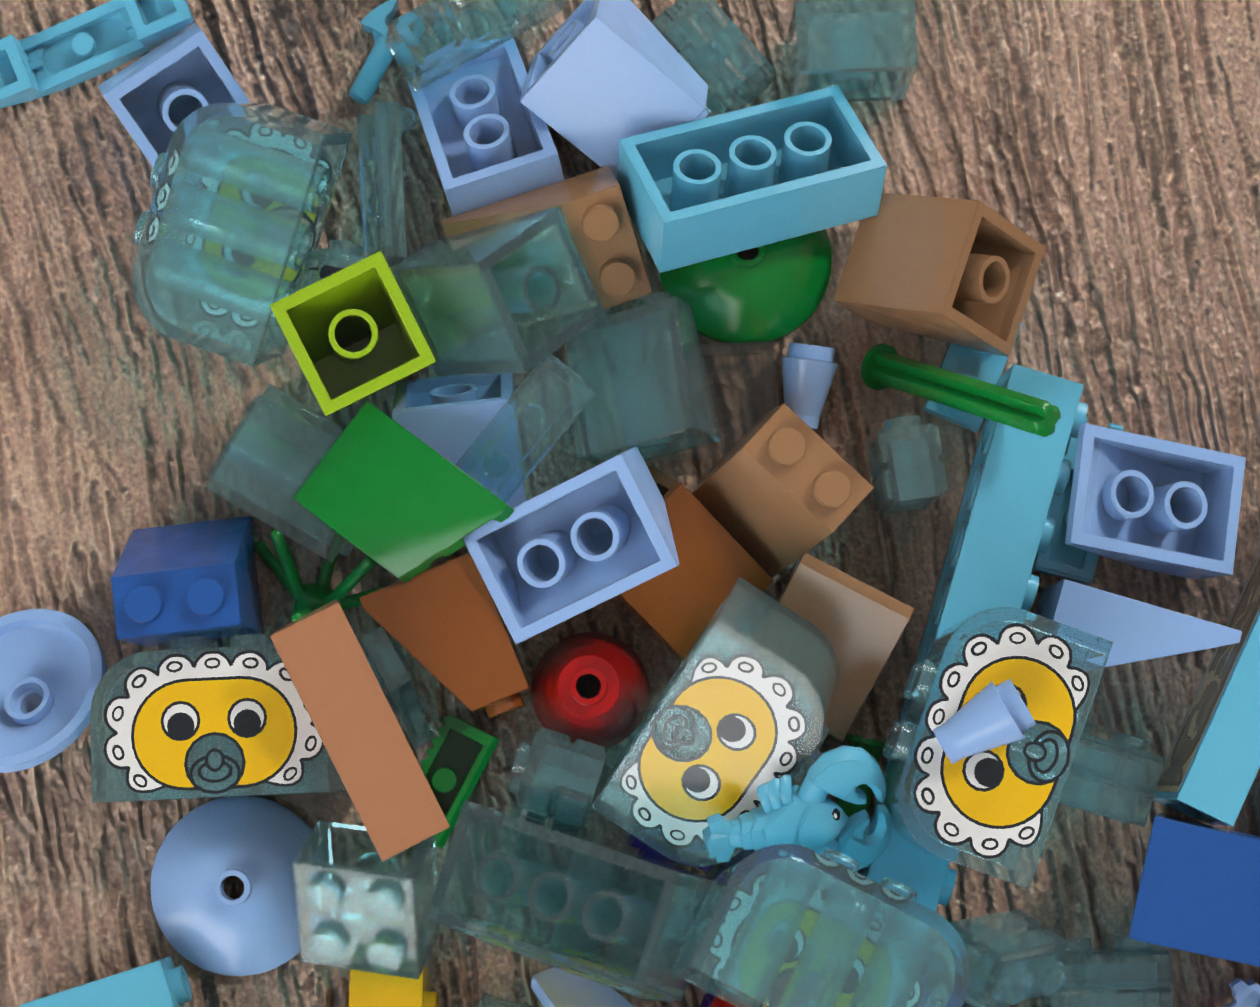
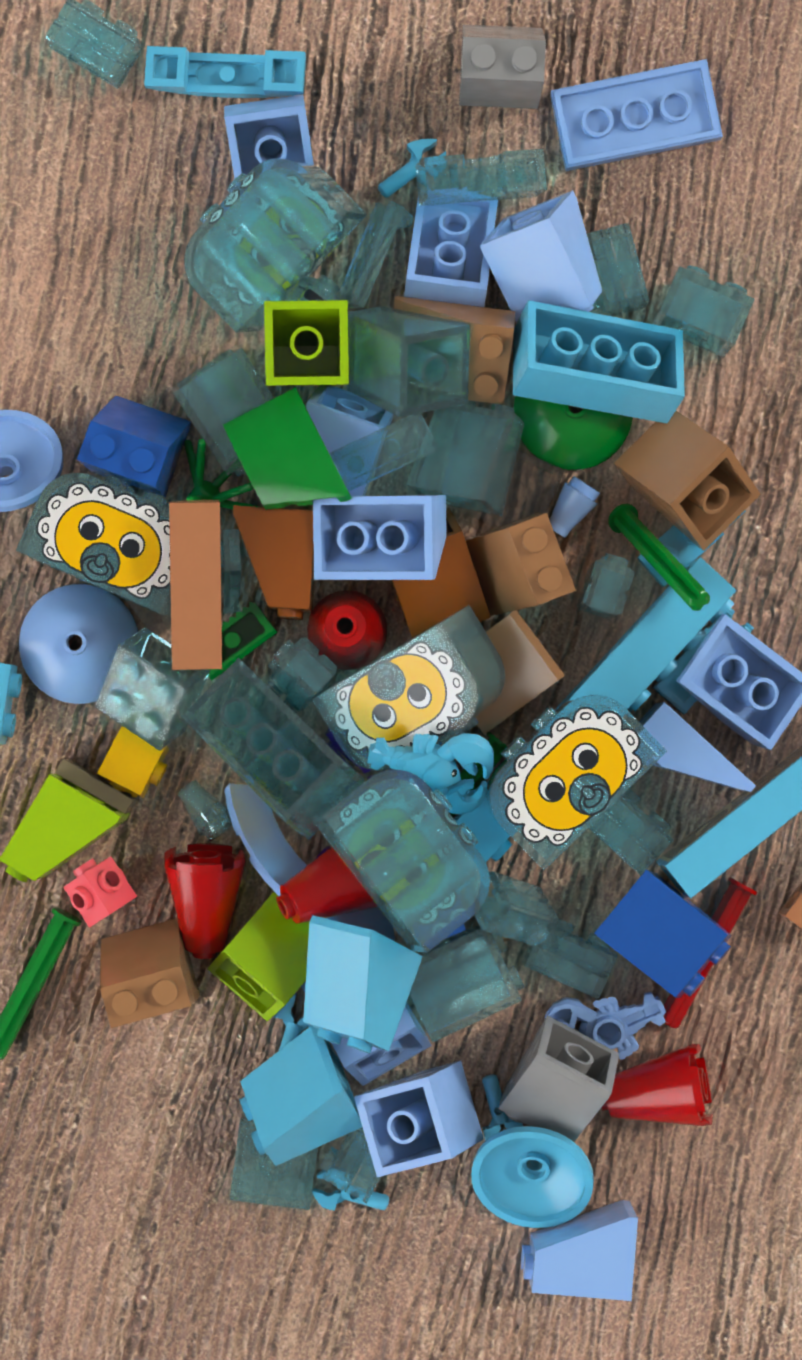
camera: 25 degrees right, 5 degrees up
light blue cone [933,678,1037,764] -> none

